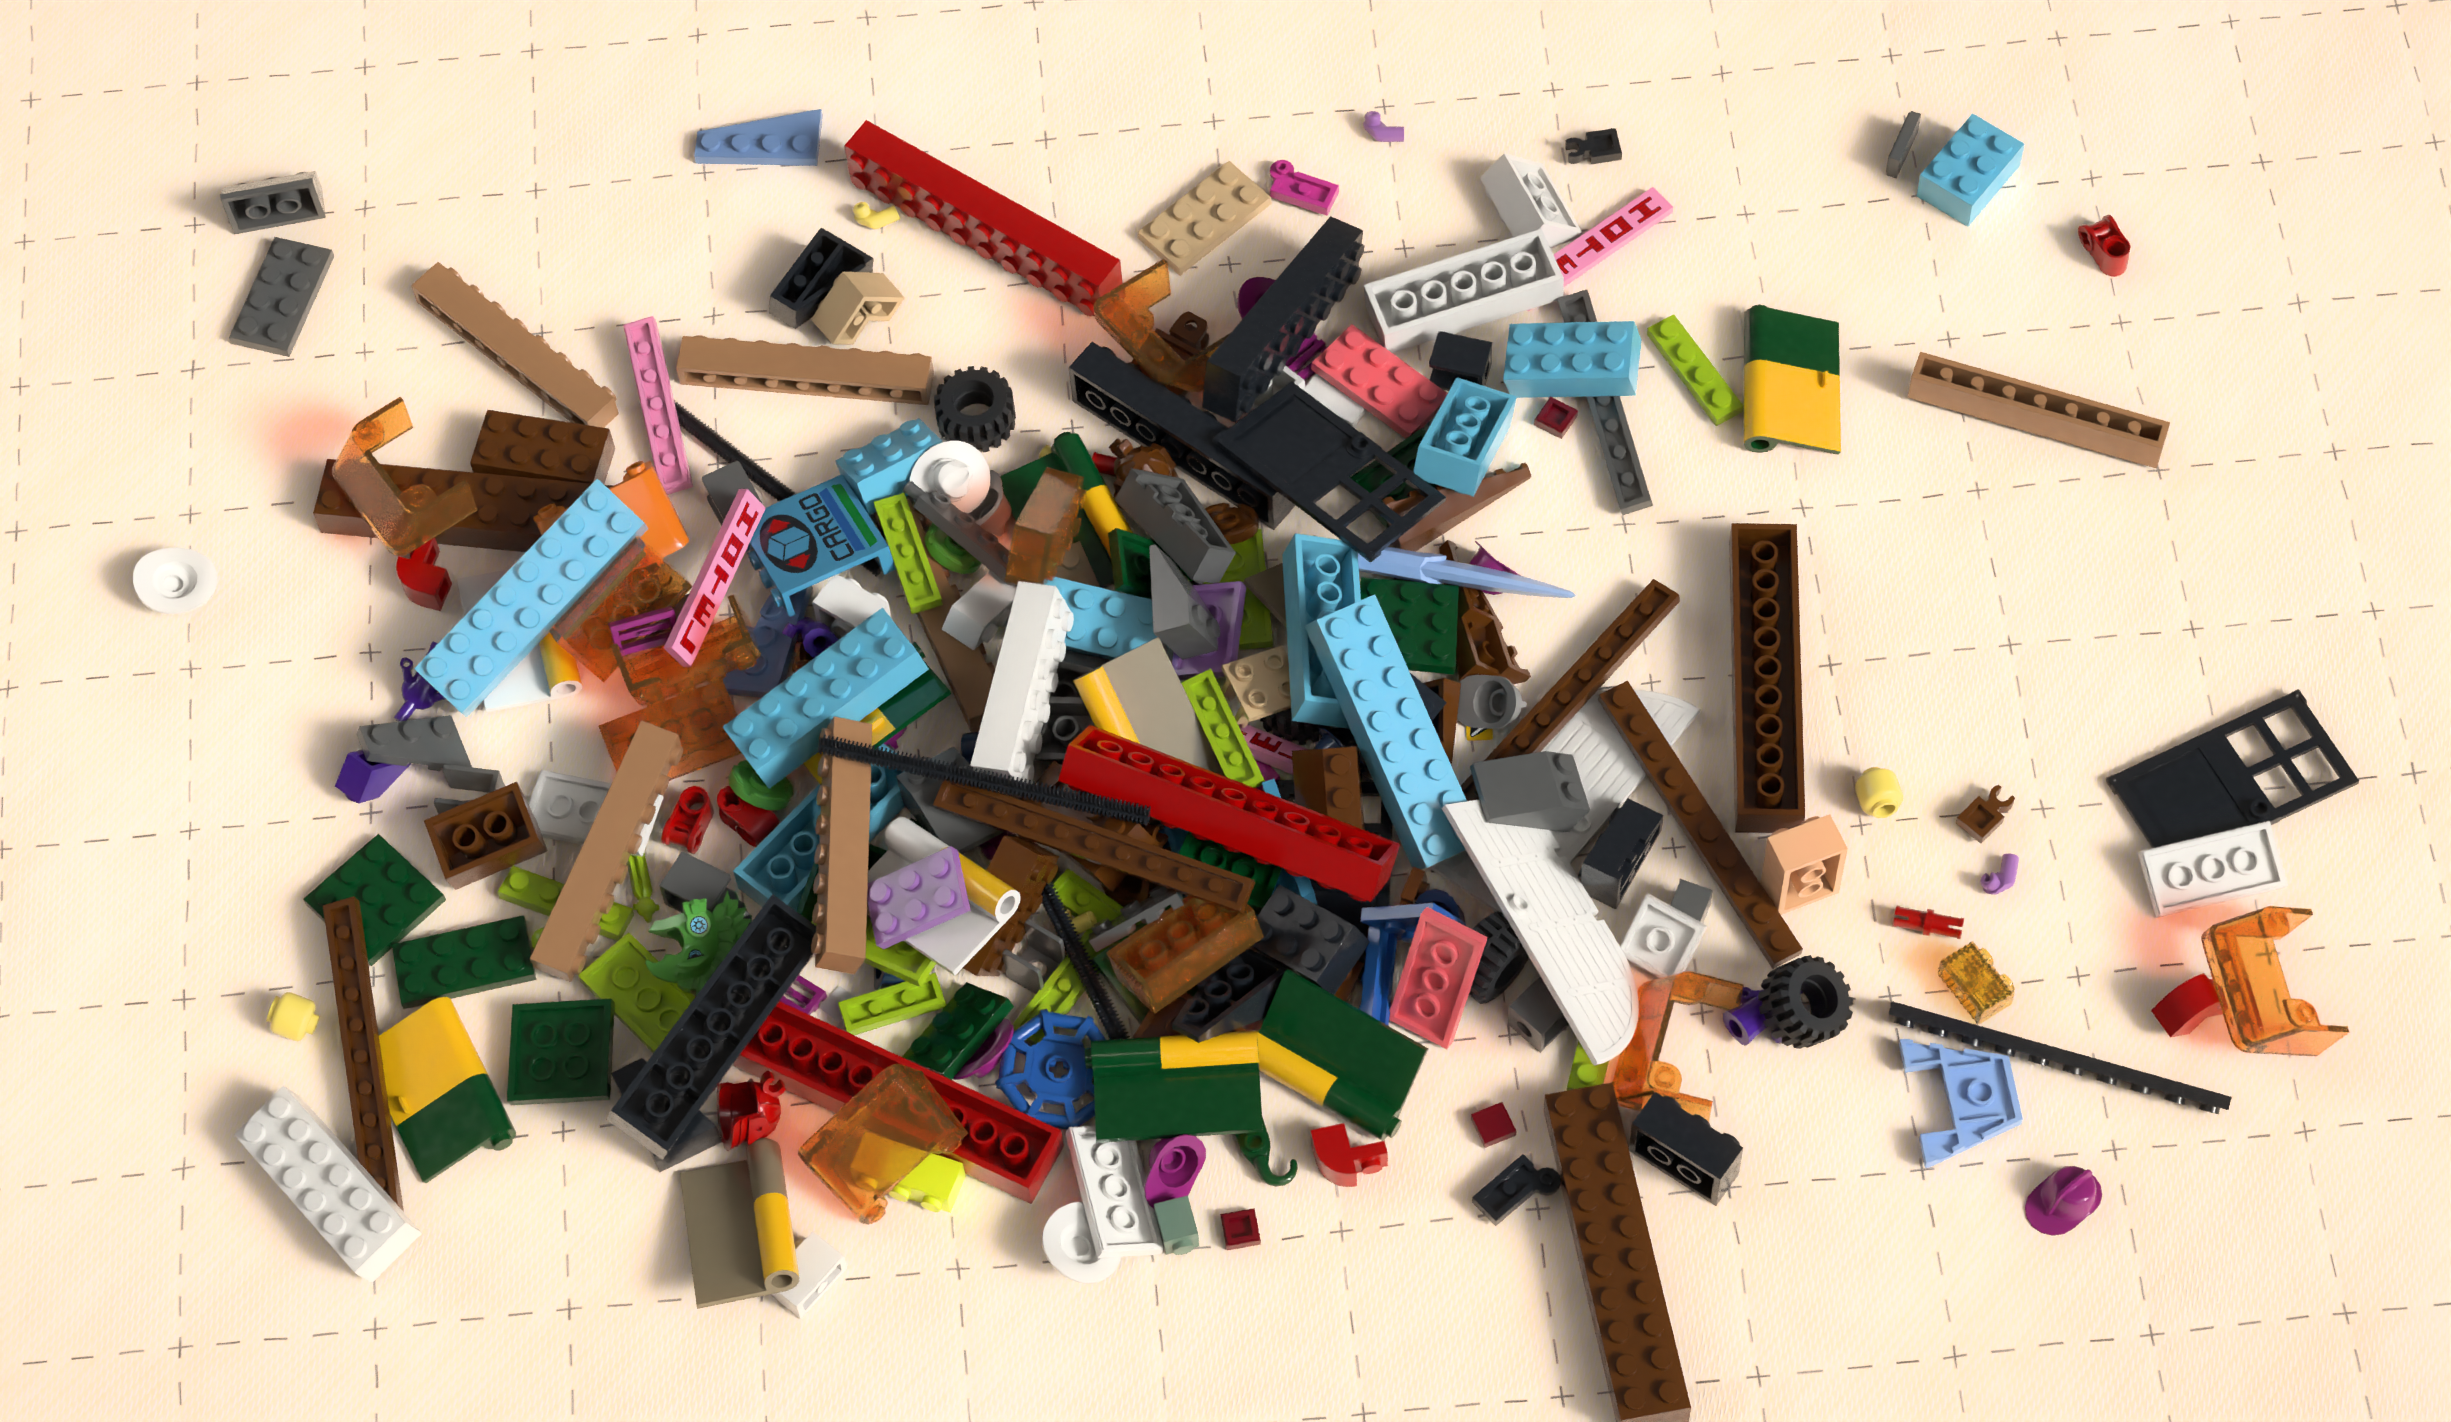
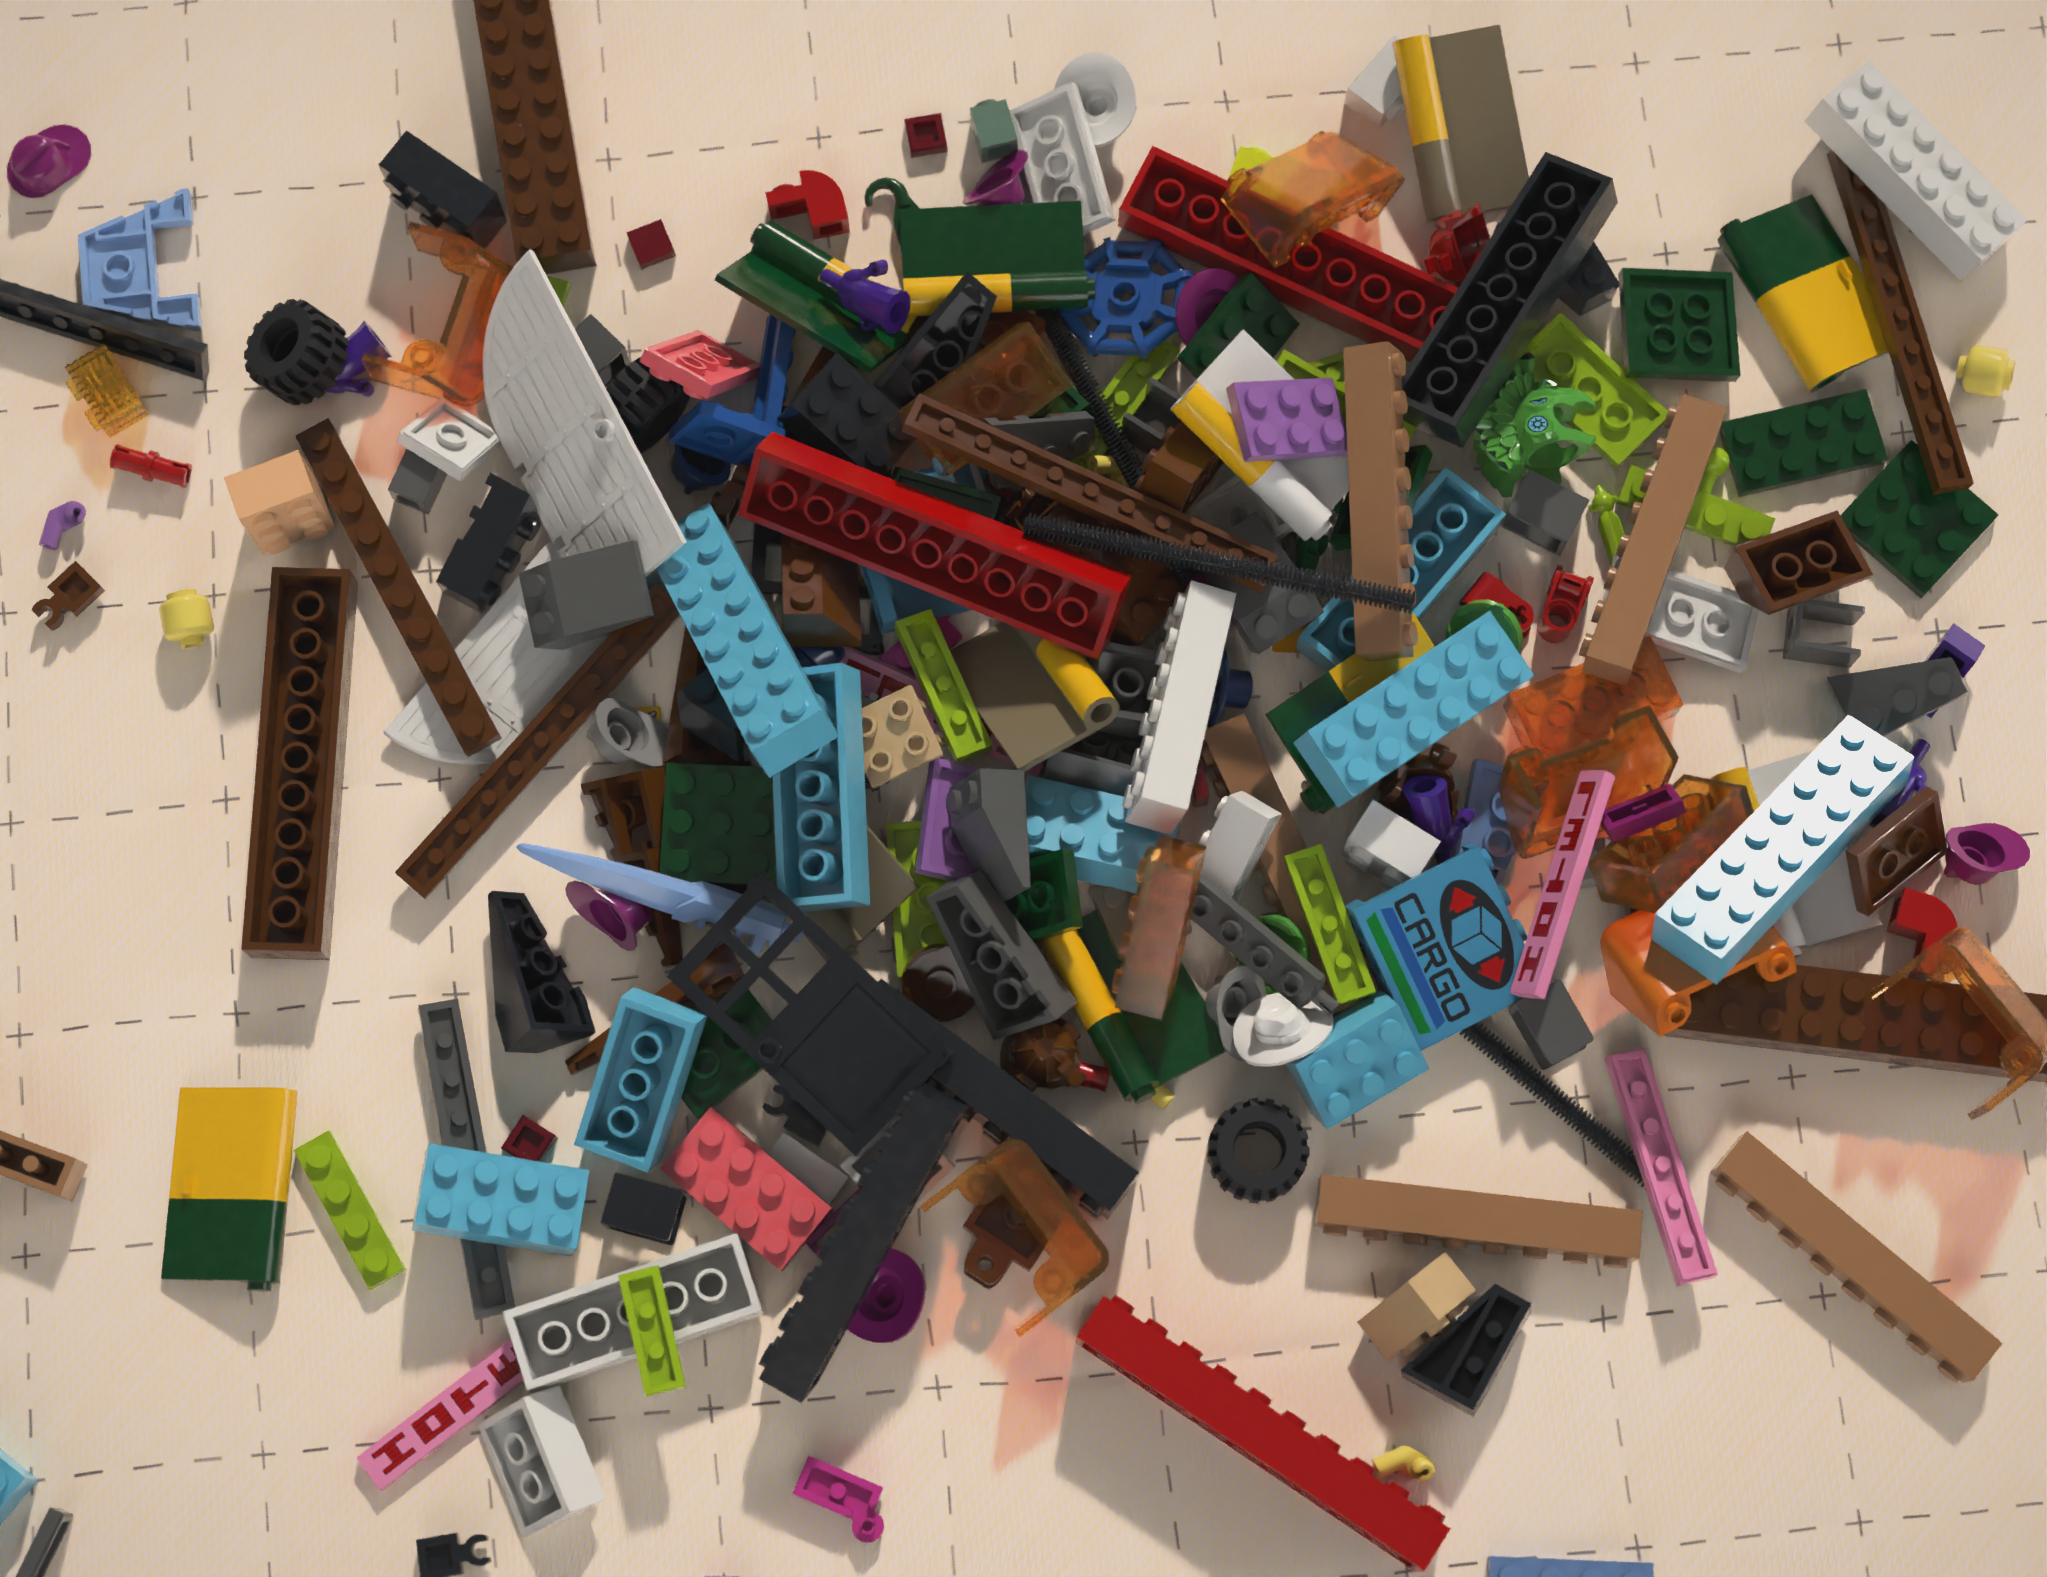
camera: 175 degrees right, 15 degrees up
reddish brown brick [470,409,615,484] -> none
tan plate [1138,161,1271,276] -> none
black hinge [1472,1154,1561,1226] -> none
none -> black wedge [488,890,596,1054]
none -> lime plate [618,1265,686,1397]
none -> dark purple piece [819,259,910,334]
none -> reddish brown plate [1845,787,1947,916]
none -> magenta piece [1944,823,2030,885]

